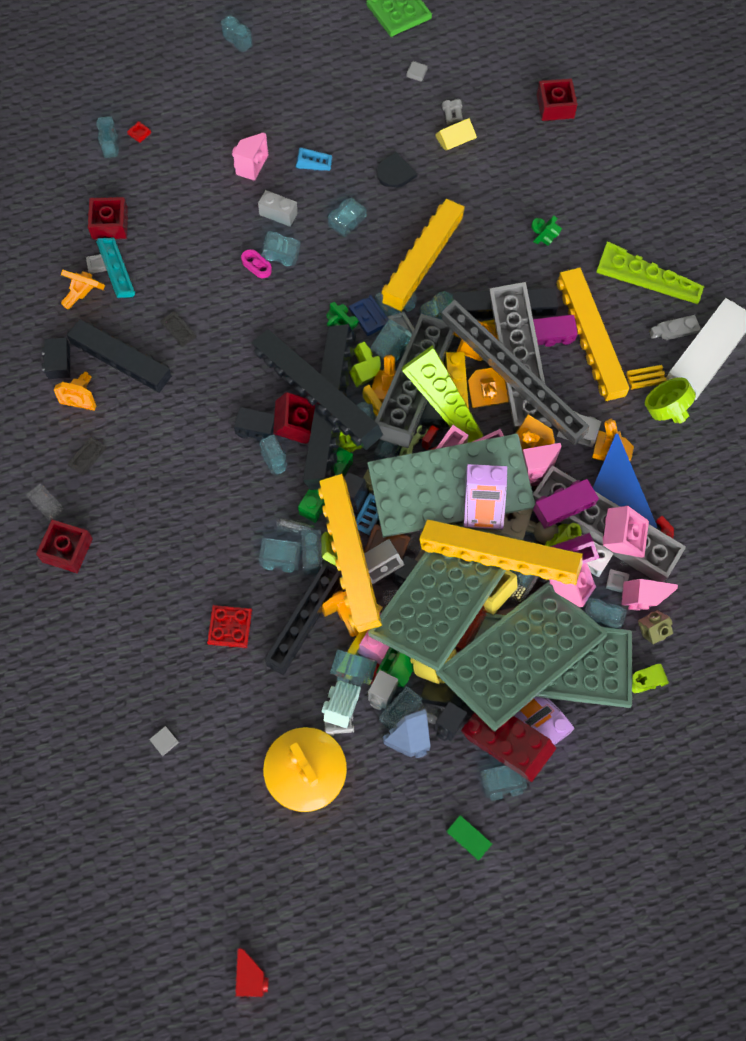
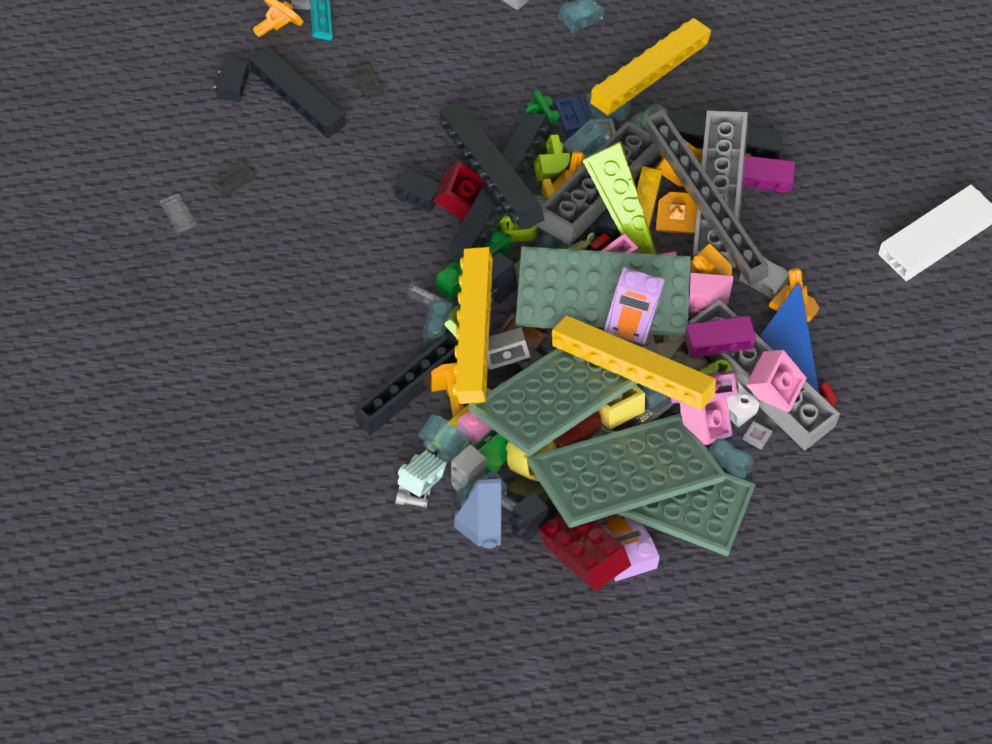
camera: 15 degrees right, 10 degrees down
dark red brick [36,520,93,573] -> none
light orange piece [54,372,96,410] -> none
light grey tile [149,726,179,756] -> none
red tile [207,605,252,648] -> none
red slope [236,949,269,997] -> none
dark pink plate [241,249,272,278] -> none
clear light blue brick [259,435,287,474] -> none
clear light blue brick [259,538,302,572] -> none
clear light blue brick [261,232,301,266] -> none
yellow bracket [263,727,347,812] -> none
dark azure slope [356,493,379,536] -> none
green tile [446,815,492,861] -> none
clear light blue brick [480,765,527,801] -> none
green hips [531,215,562,246] -> none
yellow brick [557,268,629,401] -> none
lime wing [596,242,704,304] -> none
bright pink slope [621,579,677,611] -> none
yellow tile [626,365,667,389] -> none
lime piece [632,664,669,693] -> none
olive brick [638,610,673,644] -> none
lime piece [645,377,696,423] -> none
light grey hinge [649,315,701,340] -> none

